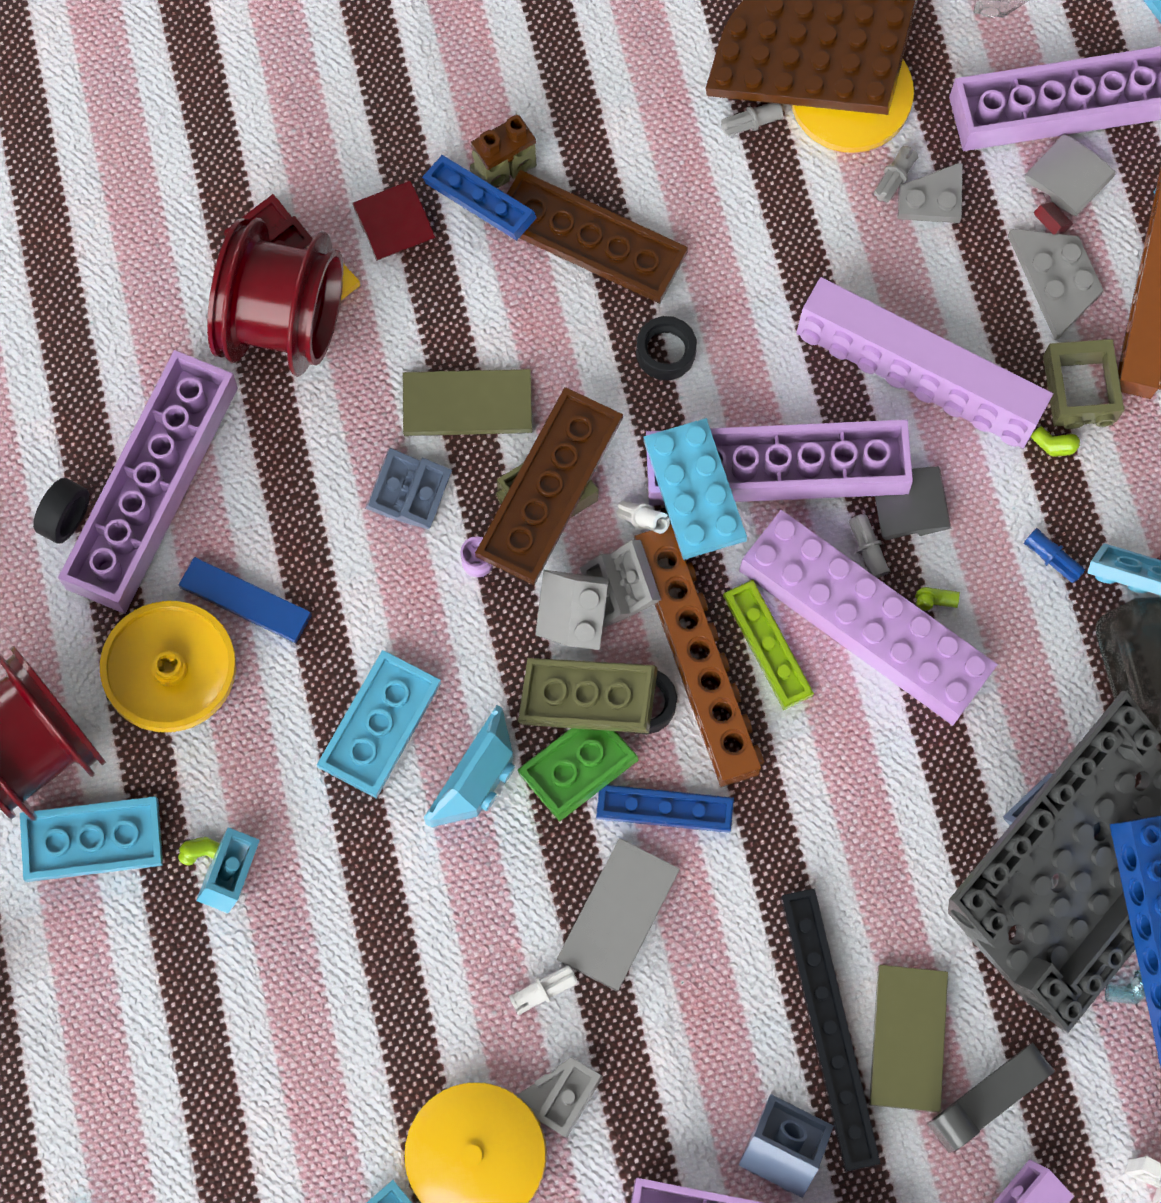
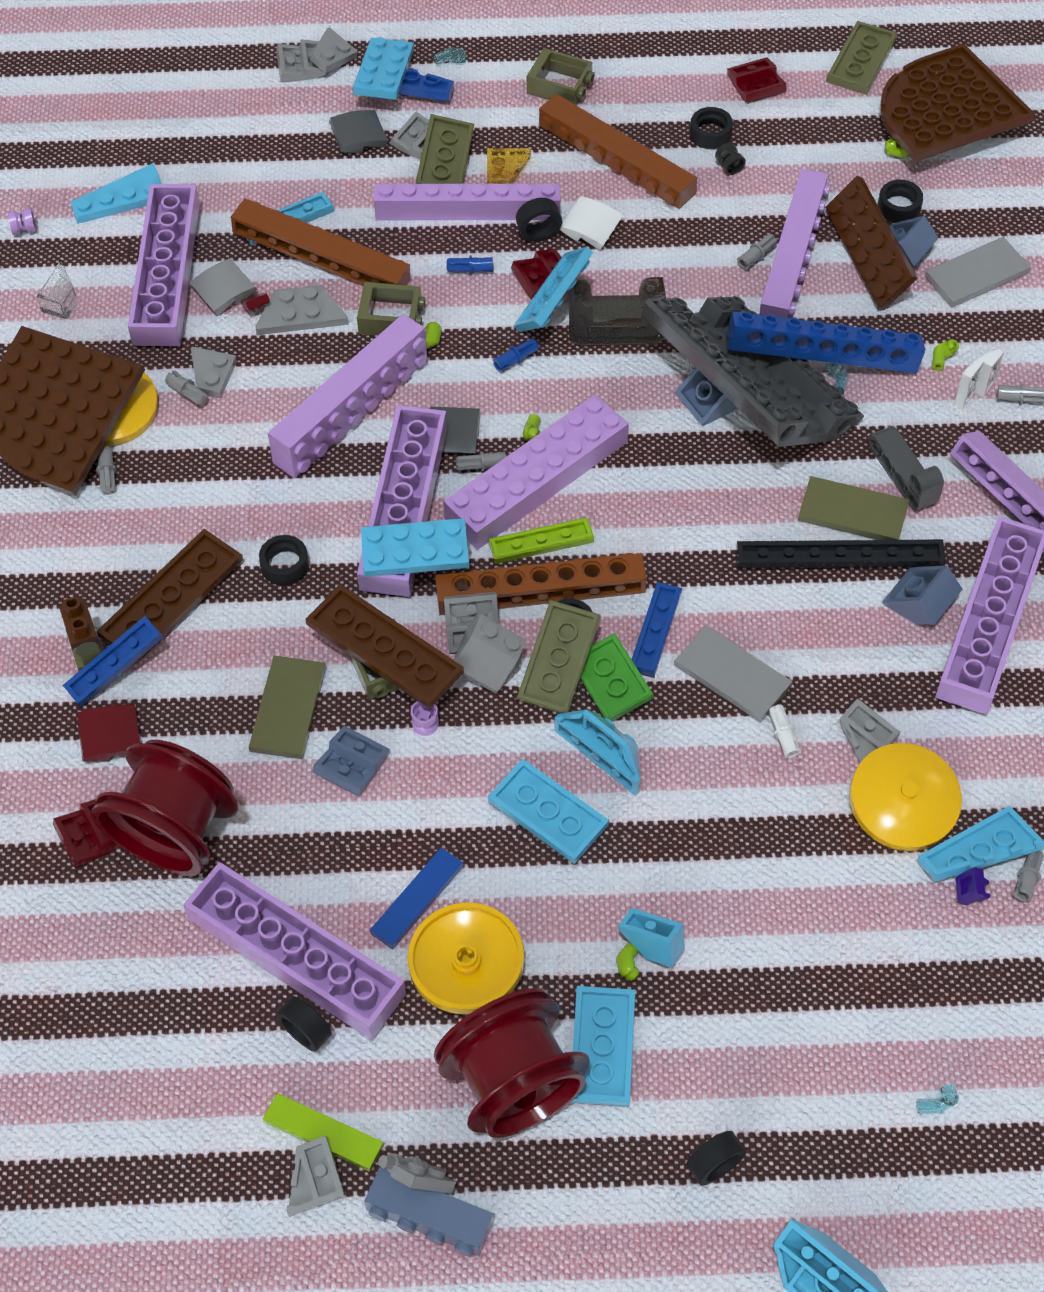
camera: 75 degrees left, 15 degrees down
white axle [616,501,670,534] -> none

